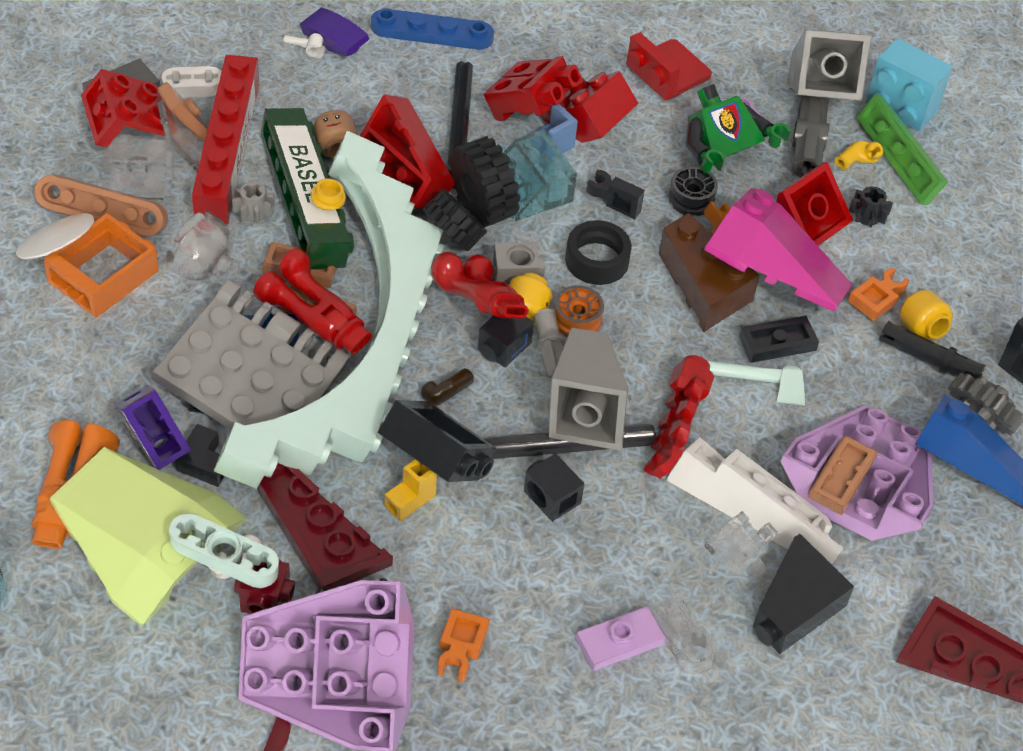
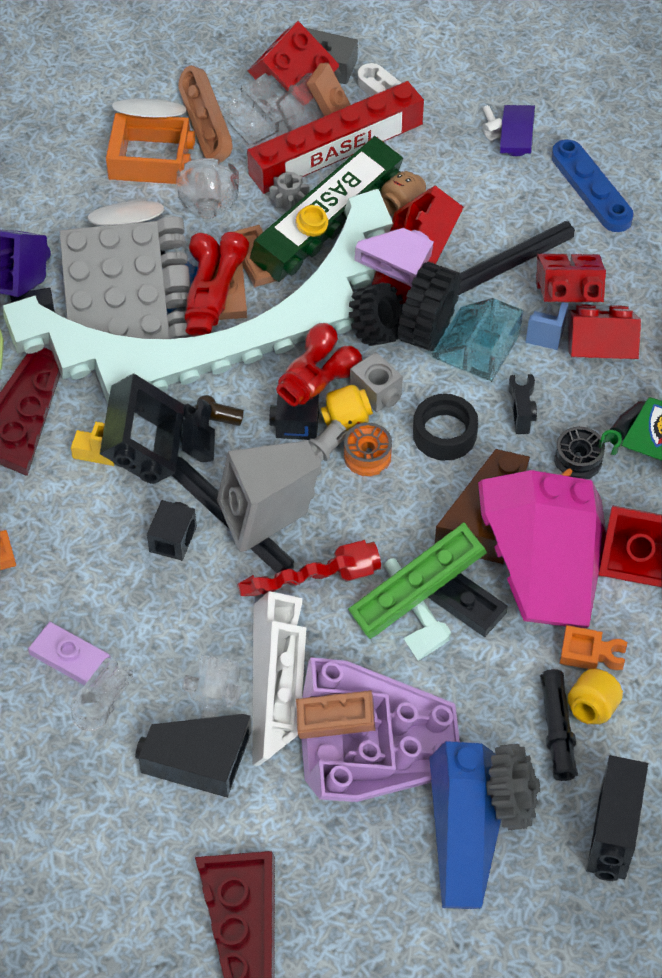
camera: 60 degrees right, 5 degrees up
none -> white shield [88,201,164,226]
none -> black plate [181,399,215,462]
none -> bright green tile [348,523,487,639]
none -> lavender slope [355,228,434,287]

